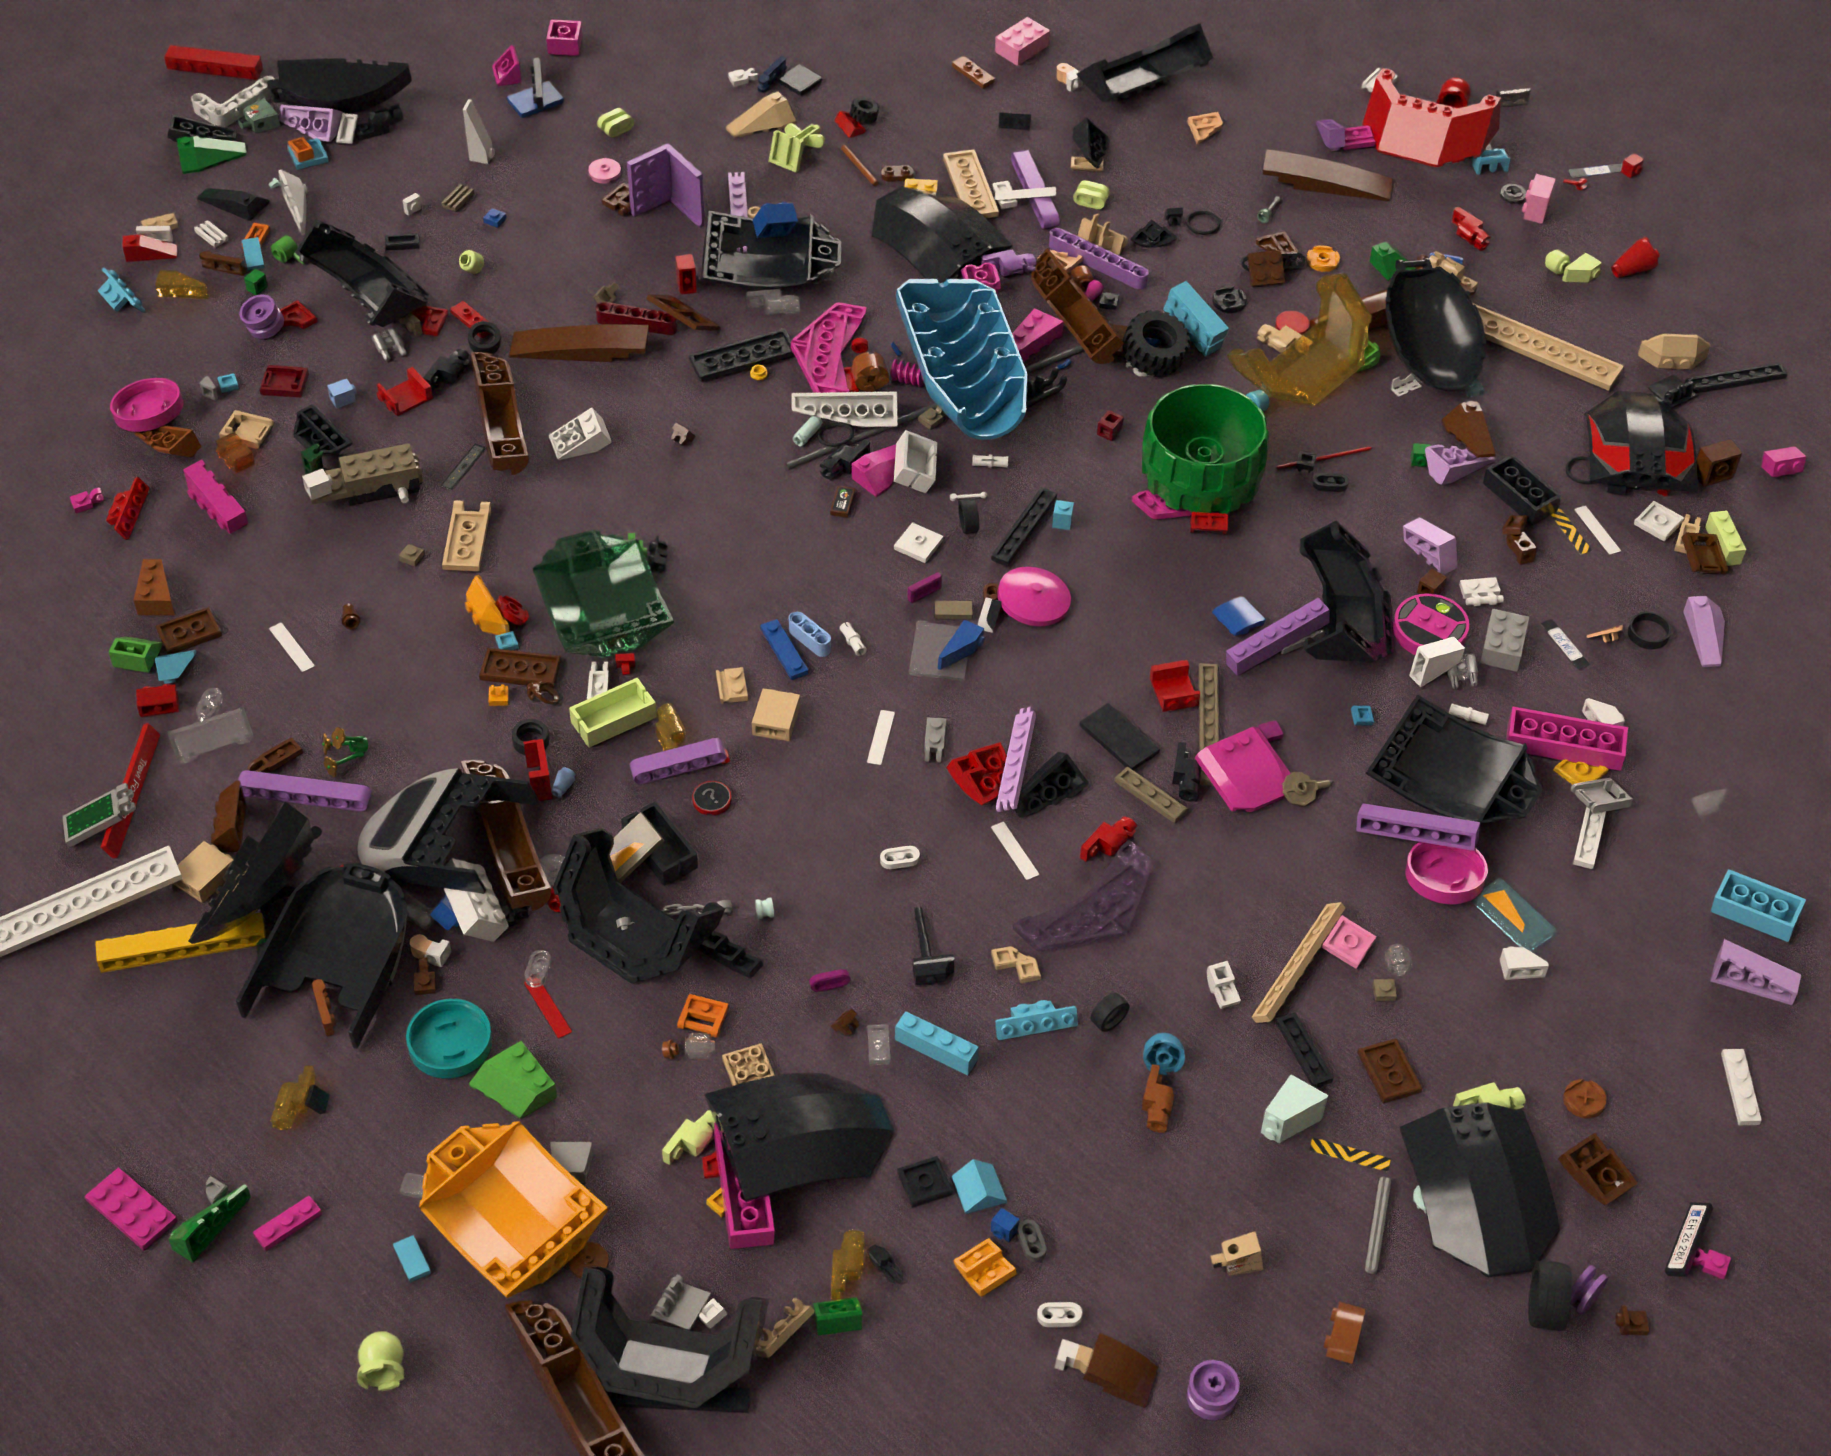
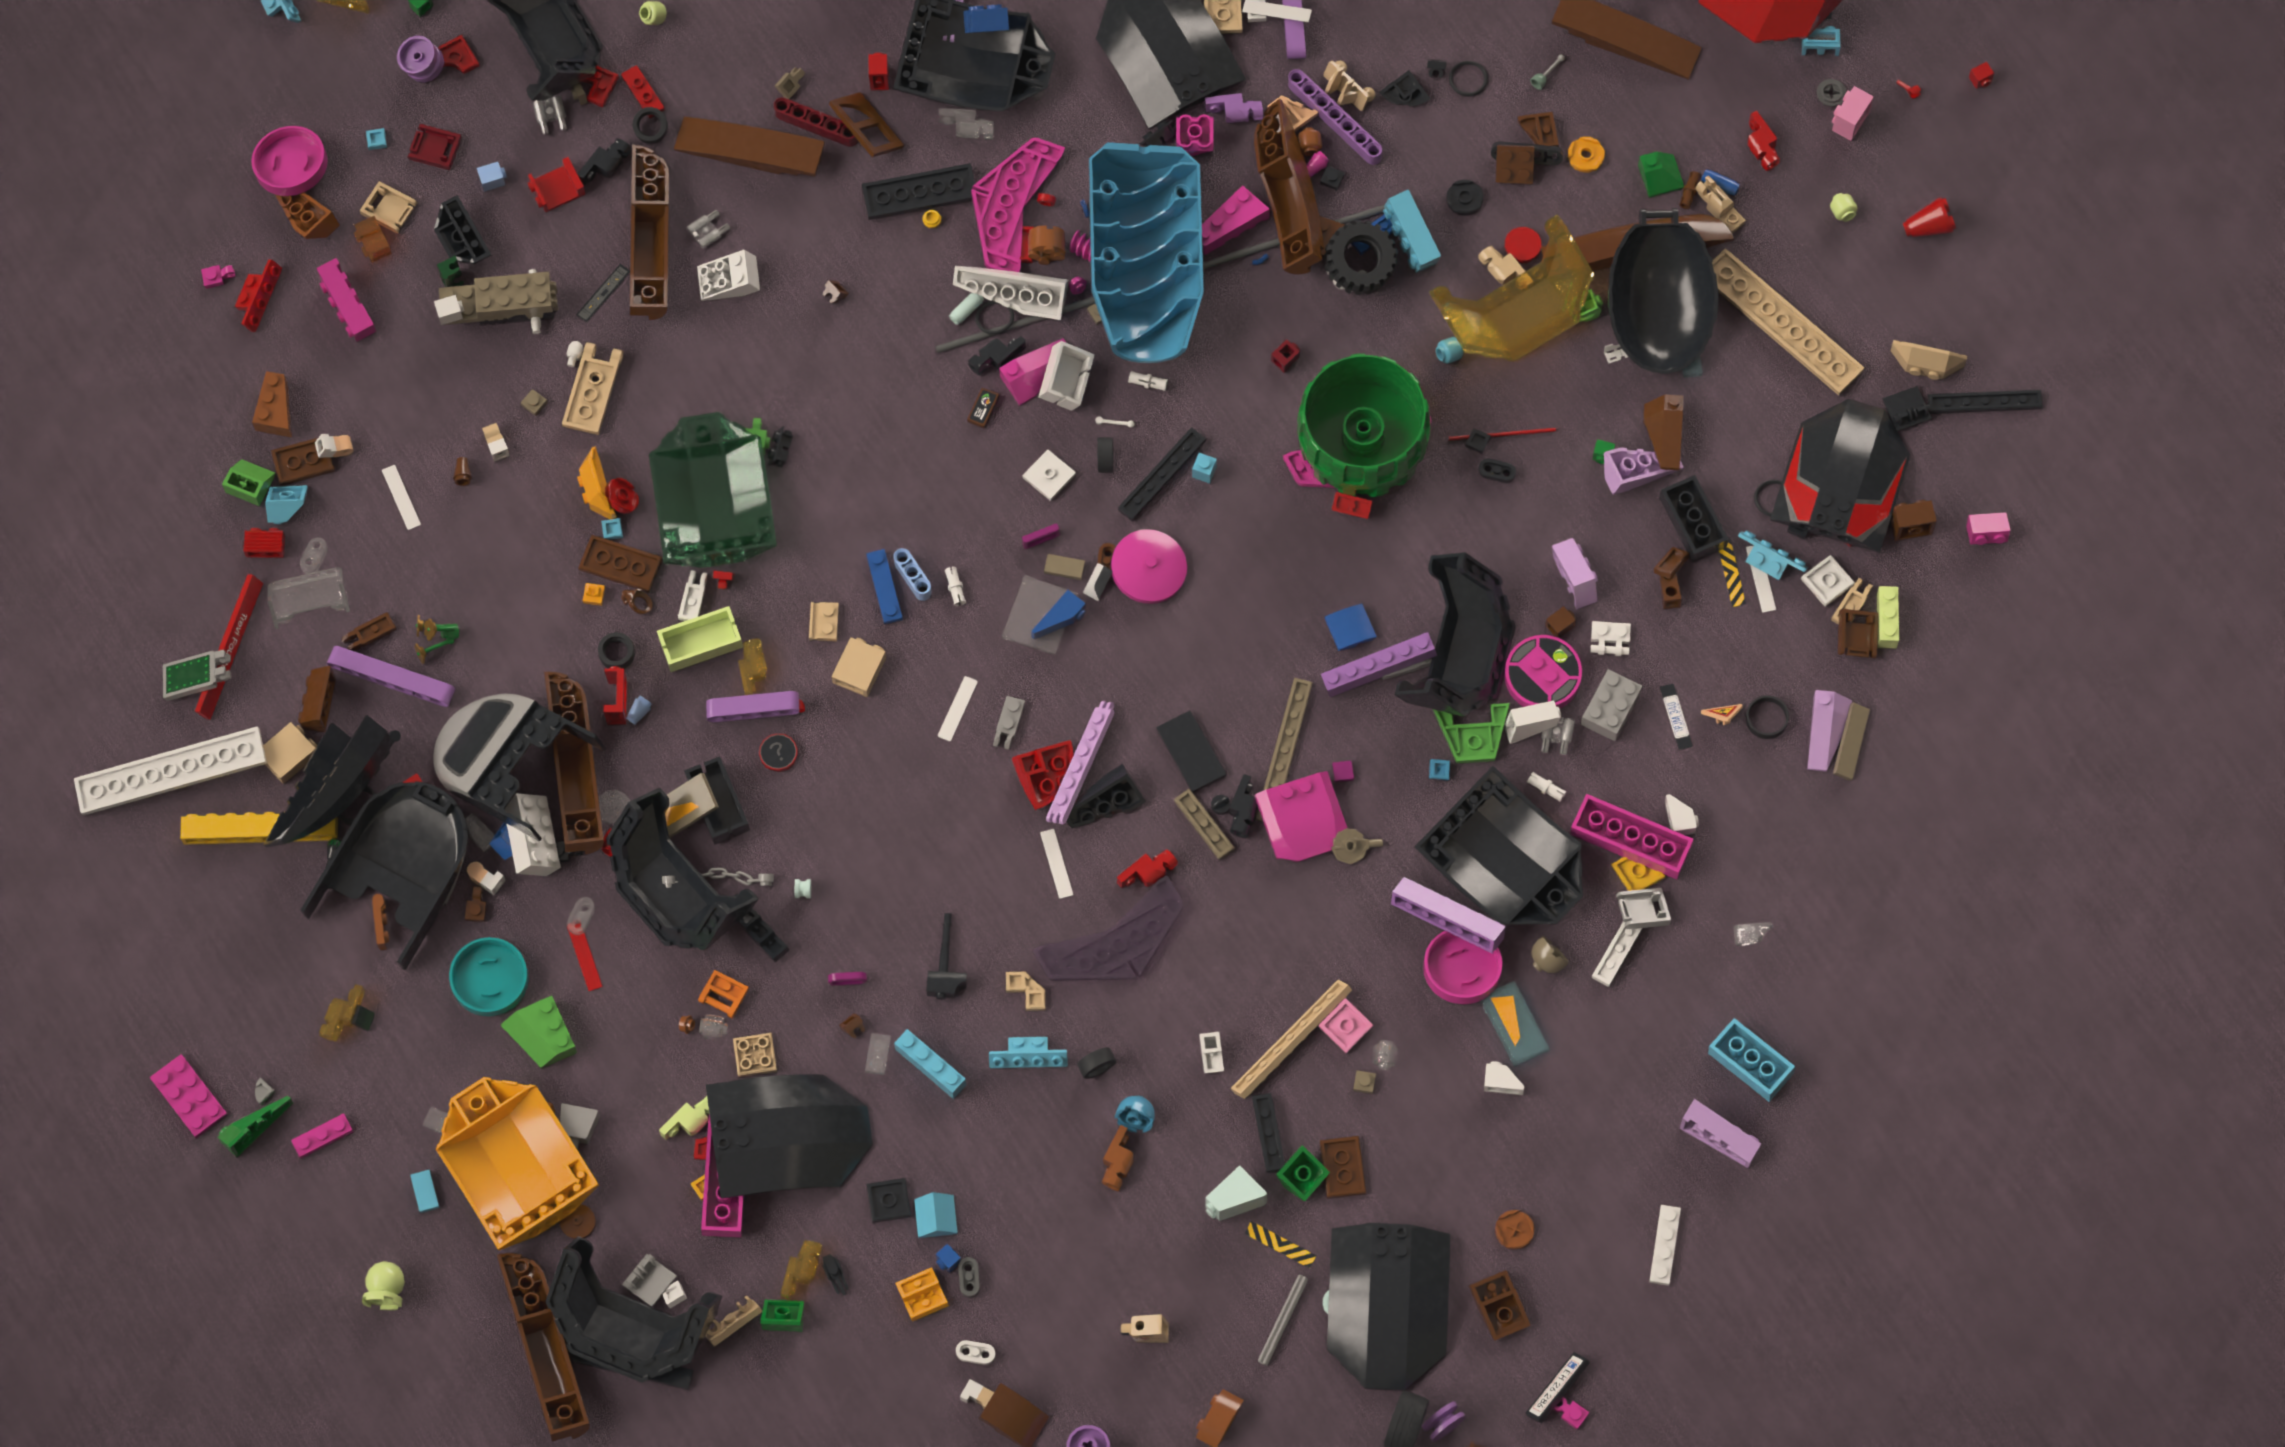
camera: 15 degrees right, 20 degrees up
light grey slope [200,376,218,401] -> none
white plate [880,846,920,869] -> none
black piece [1026,367,1067,408] -> none
yellowish green brick [1073,181,1110,209] -> none
red panel [1150,660,1201,712] -> none
yellowish green plate [1453,1082,1526,1110] -> none
yellowish green slope [1562,253,1602,282] -> none
sticker [1568,163,1623,178] -> none
none -> leg [315,434,354,458]
none -> leg [482,423,510,462]
none -> white cylinder [566,341,583,367]
none -> clear piece [686,210,730,249]
none -> dark pink plate [1069,276,1087,294]
none -> black tile [1211,795,1230,815]
none -> green slope [1276,1145,1330,1201]
none -> bright green wing [1433,703,1510,763]
none -> dark tan cylinder [1531,935,1569,974]
none -> medium azure bracket [1738,530,1808,580]
none -> dark tan tile [1833,702,1870,781]

